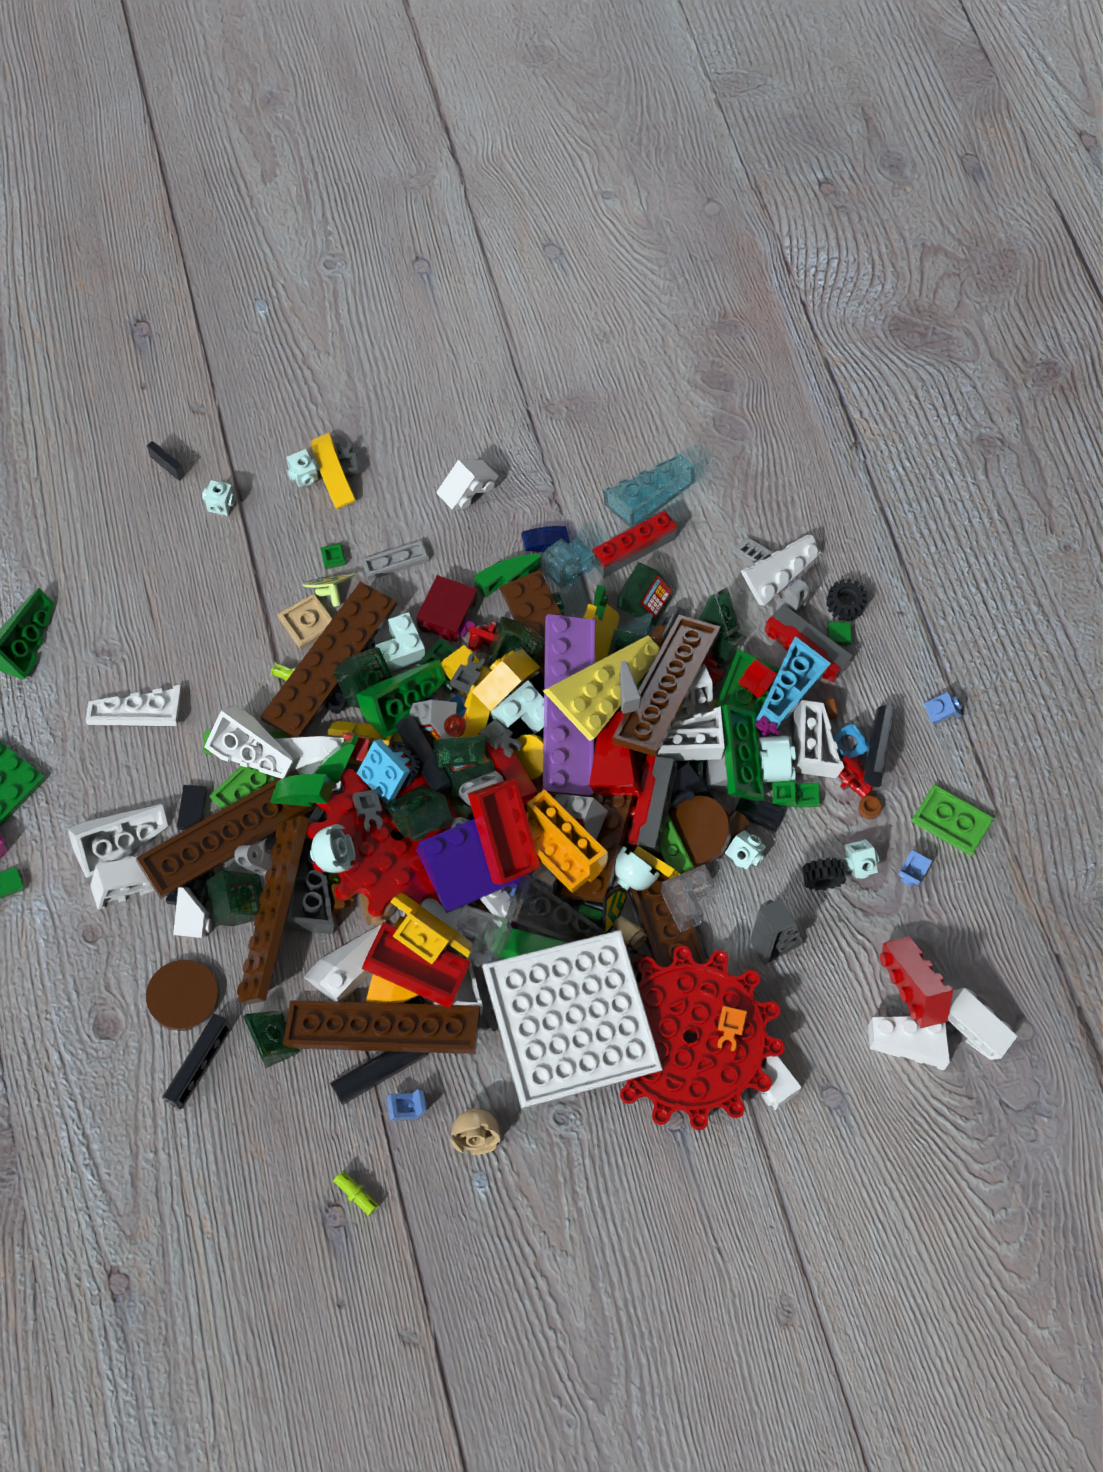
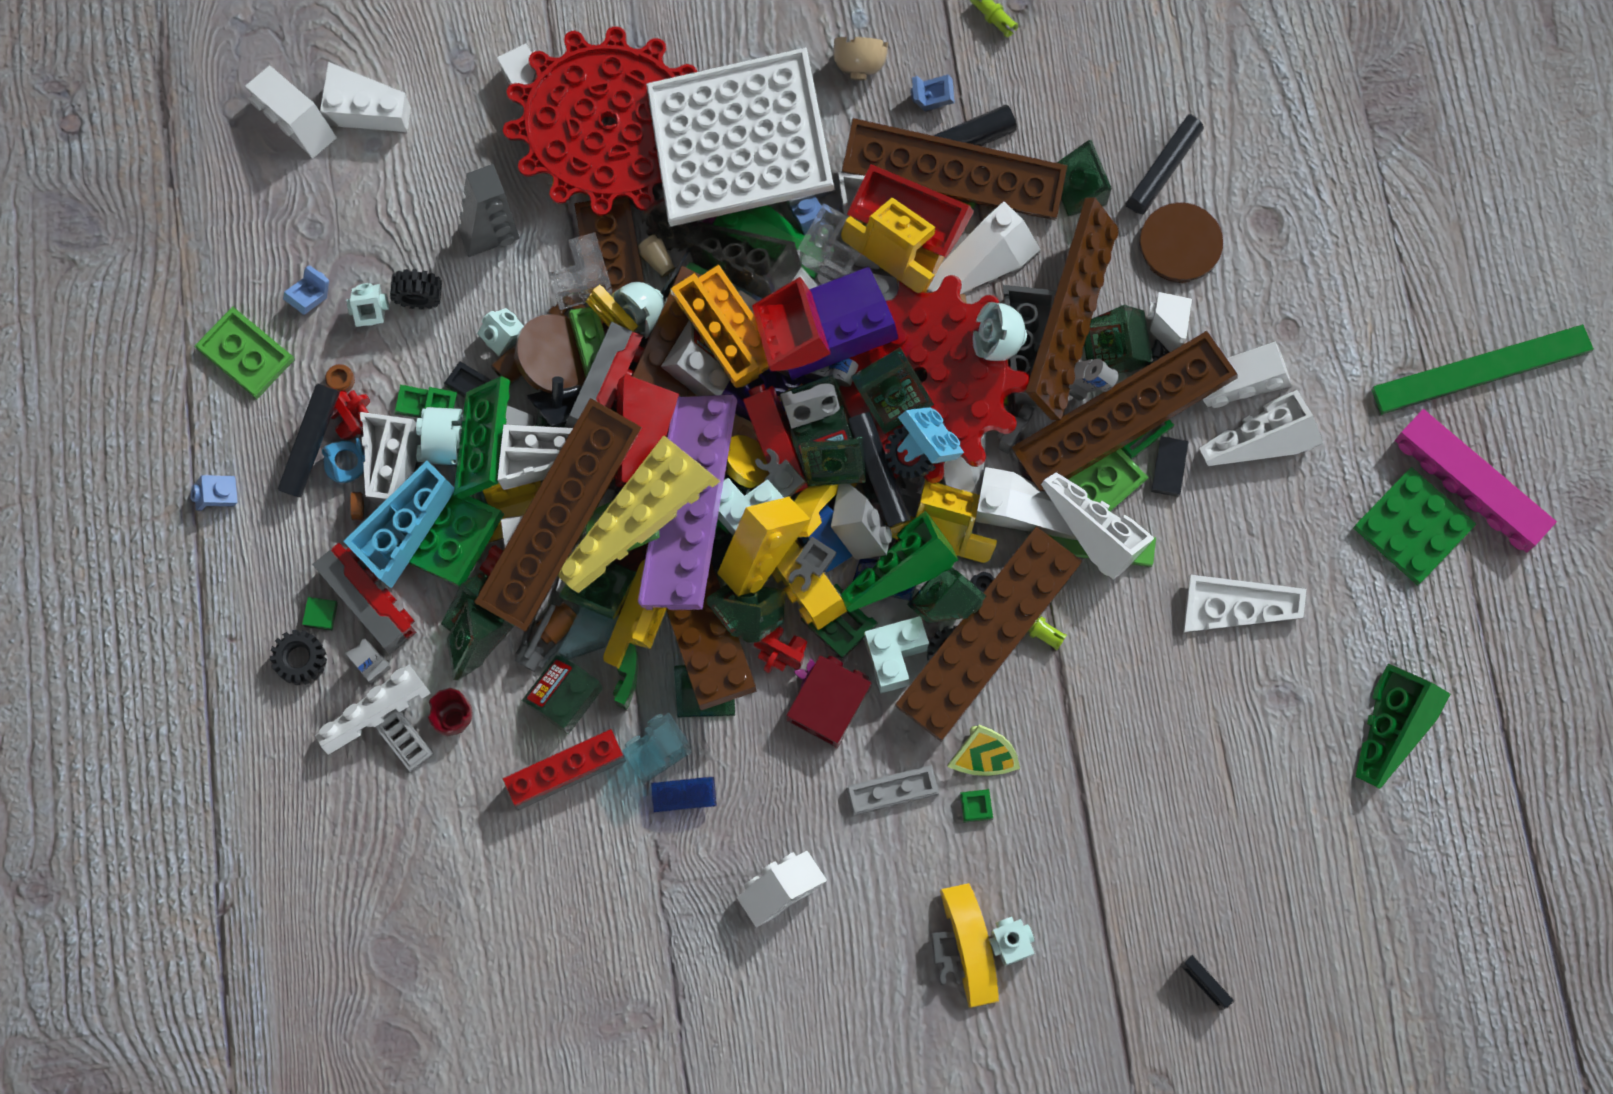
camera: 170 degrees left, 10 degrees up
light aqua brick [203,480,235,516] -> none
green slope [270,774,334,807] -> none
tan tile [277,593,333,650] -> none
green slope [313,735,359,784] -> none
red panel [343,732,375,761] -> none
dark grey plate [352,790,382,832] -> none
clear red plate [444,714,466,737] -> none
green slope [474,554,541,598] -> none
clear light blue wedge [603,455,695,528] -> none
light grey slope [619,660,641,714] -> none
orange plate [718,1006,747,1052] -> none
red panel [738,659,777,698] -> none
magenta plant [755,716,781,736] -> none
red wedge [880,936,953,1028] -> none
none -> dark red hair [428,688,473,737]

